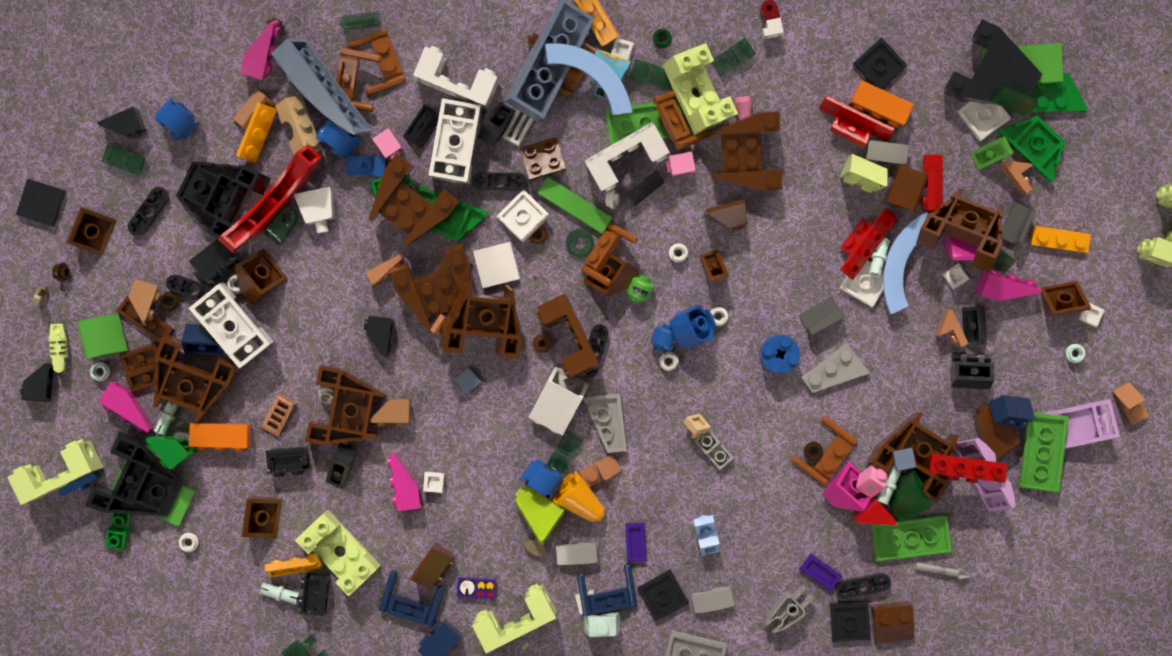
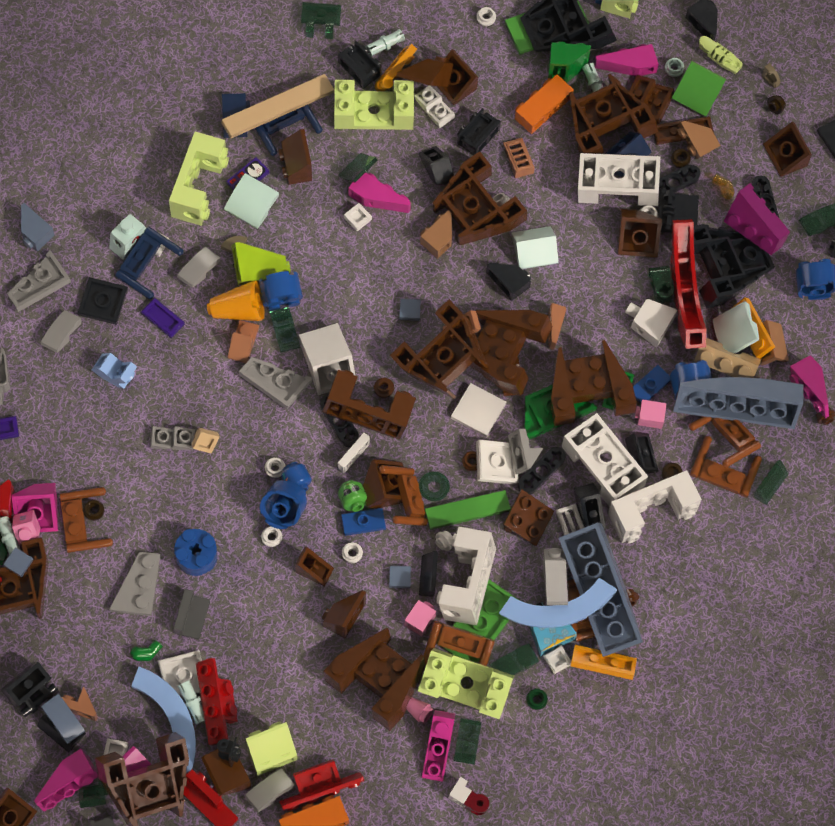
camera: 130 degrees right, 20 degrees down
none -> sand blue slope [41,694,85,744]
none -> green arm [130,640,163,661]
none -> black hinge [217,737,241,767]
none -> tan tile [221,74,335,138]
none -> light aqua slope [224,173,279,229]
none -> clear green piece [338,153,378,183]
none -> white tile [338,433,370,473]
none -> blue plate [341,508,386,536]
none -> sand blue tile [389,566,411,589]
none -> reddish brown slope [397,56,453,87]
none -> white slope [414,86,455,128]
none -> dark pink slope [422,710,456,782]
none -> light grey slope [508,429,543,474]
none -> light aqua slope [511,226,558,269]
none -> light grey slope [543,548,568,605]
none -> dark brown tile [662,463,683,480]
none -> clear yellow arm [712,173,735,199]
none -> light aqua slope [712,301,759,354]
none -> magenta wedge [723,183,790,255]

